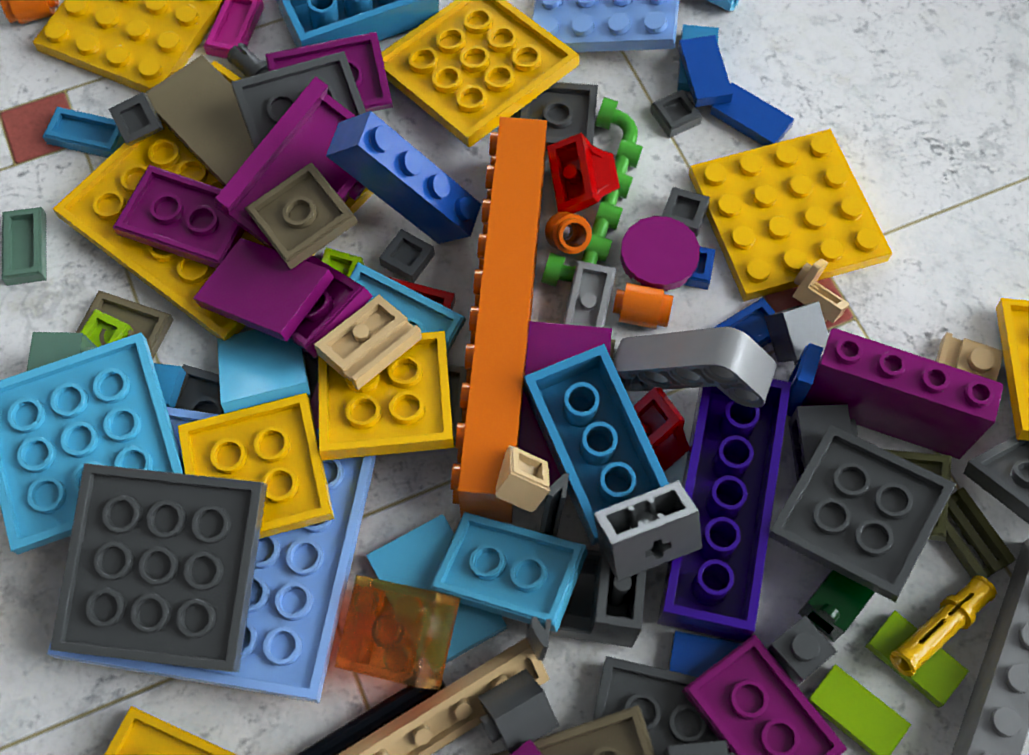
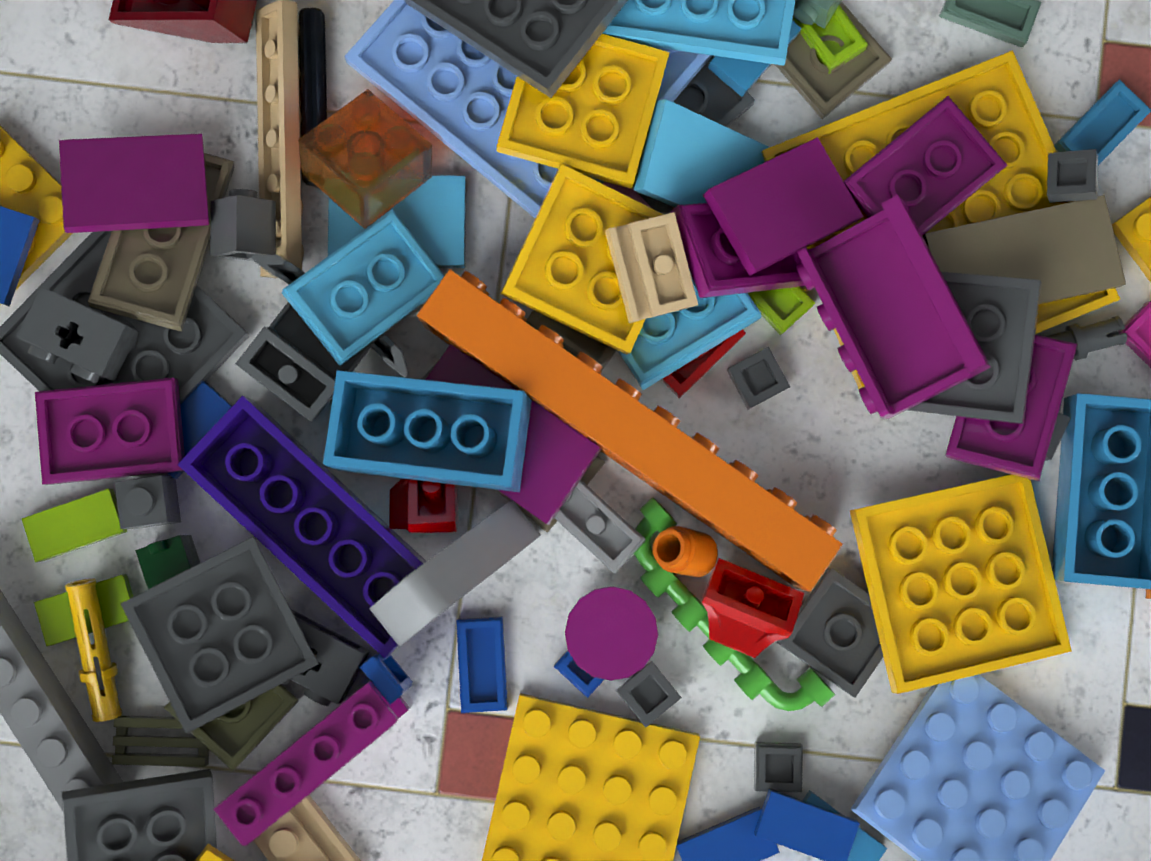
camera: 115 degrees right, 20 degrees up
dark tan tile [245,162,358,270] -> none
blue brick [326,111,481,244] -> none
tan slope [495,445,550,512] -> none
dark grey brick [594,481,702,581] -> none
orange brick [612,283,673,329] -> none
brick [764,301,829,365] -> none
tan bracket [792,258,850,323] -> none

